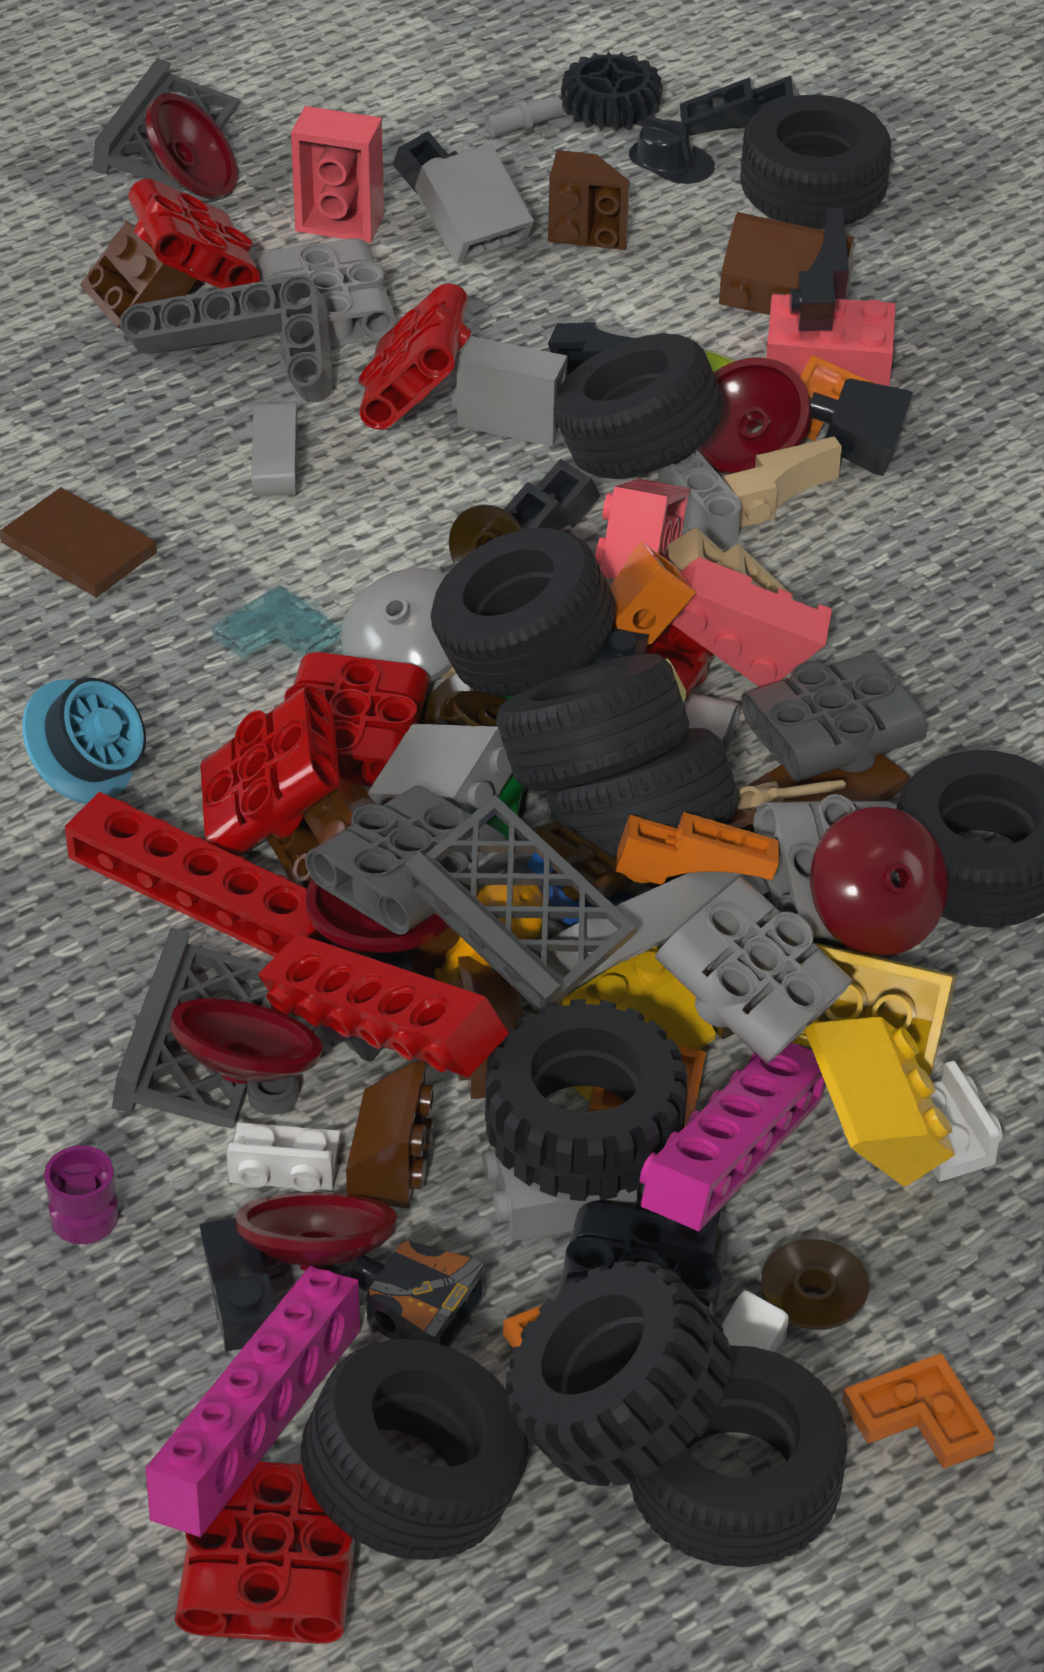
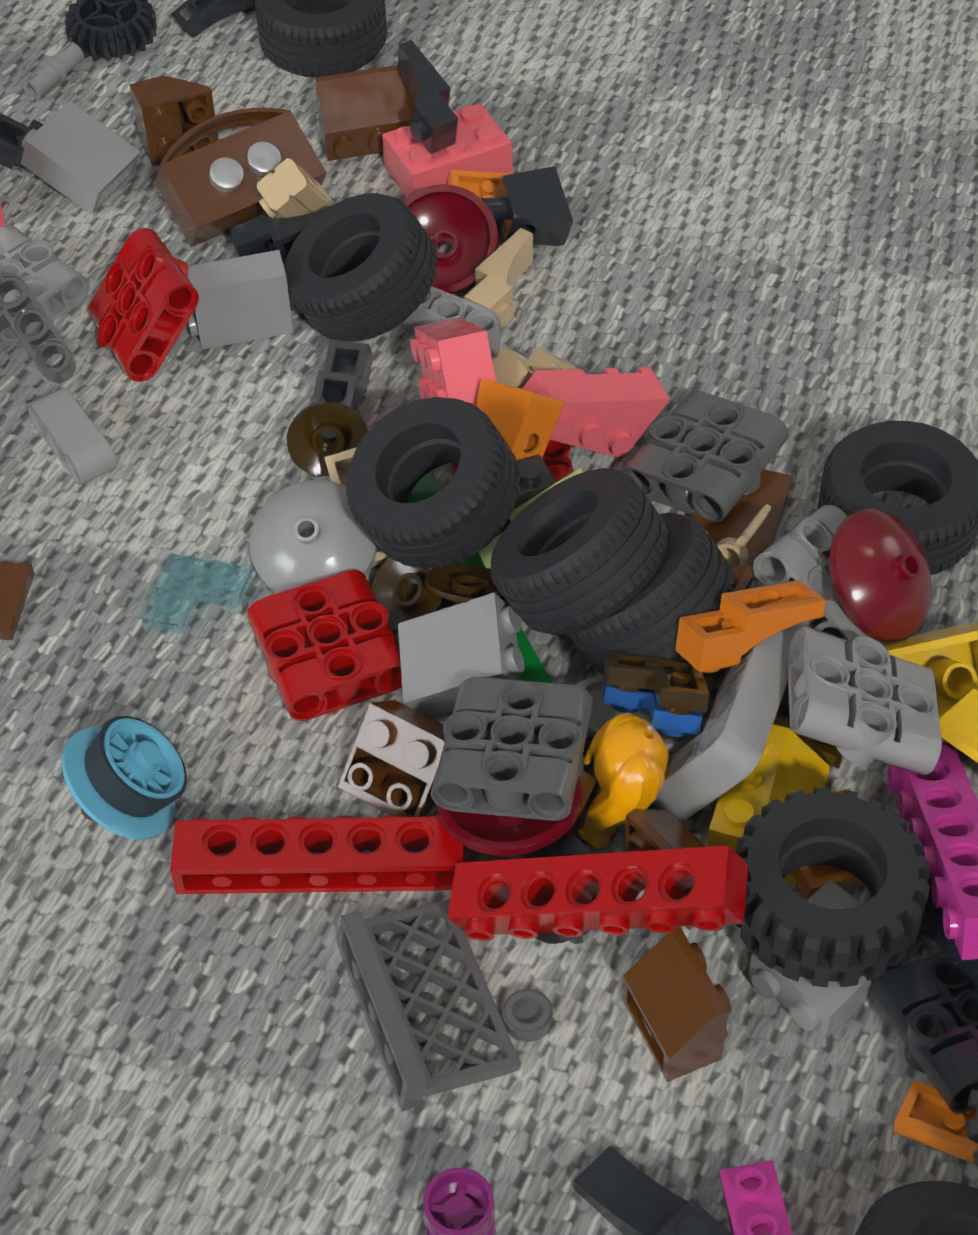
camera: 30 degrees left, 5 degrees up
dark red dish [169,998,322,1084] -> none
red connector [200,685,340,856] -> none
white bracket [227,1122,341,1192] -> none
dark red dish [236,1192,397,1271] -> none
torso [350,1241,486,1347] -> none
dark grey fence [404,795,637,1012] -> none
black piece [629,116,715,184] -> none
none -> reddish brown piece [156,108,327,247]
none -> tan brick [257,158,335,219]

